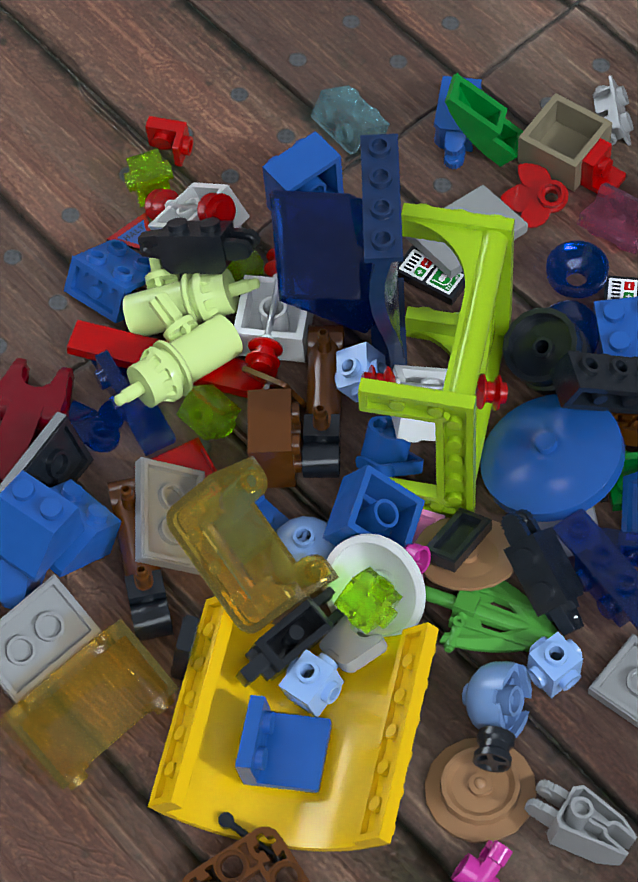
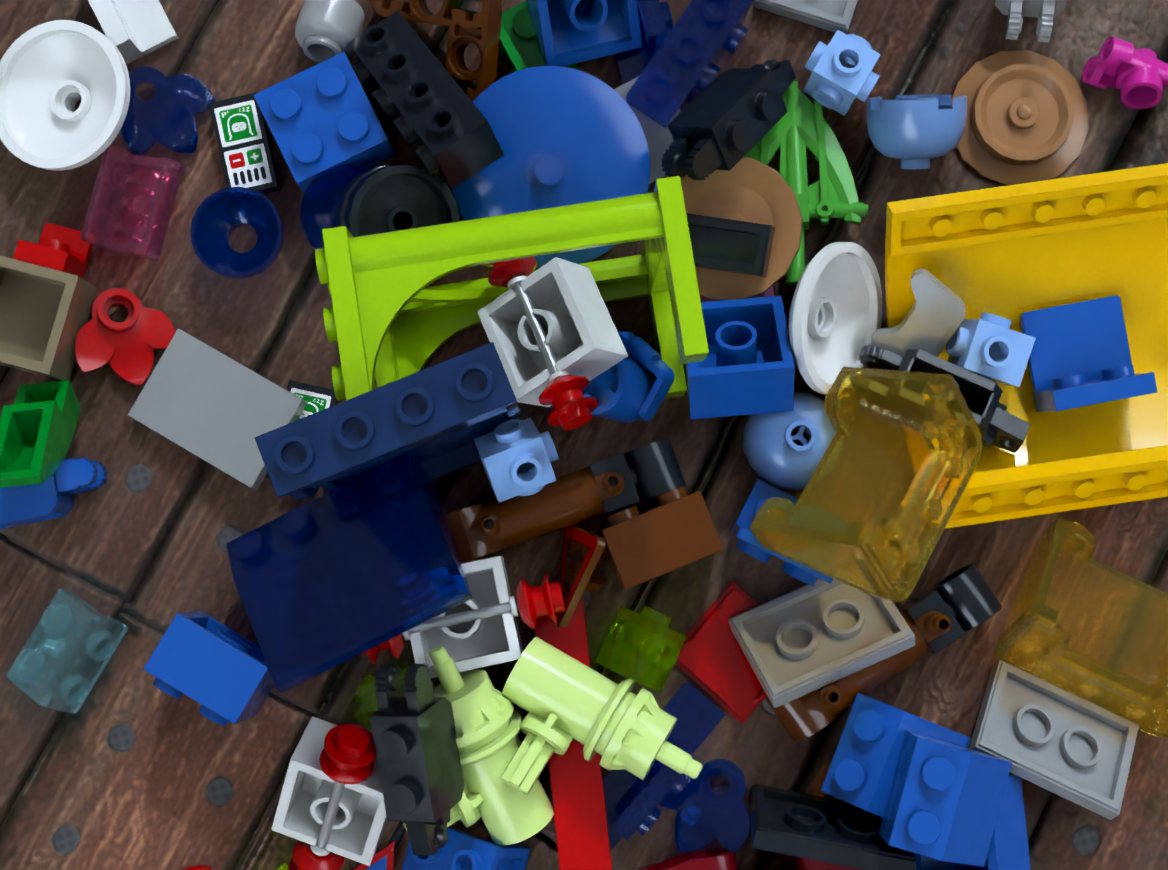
camera: 120 degrees left, 25 degrees up
black tile [170,614,199,680] -> none
clear neon green brick [333,567,403,634] -> none
dark pink hinge [404,543,431,574] -> none
black wheel [473,726,516,773] -> none

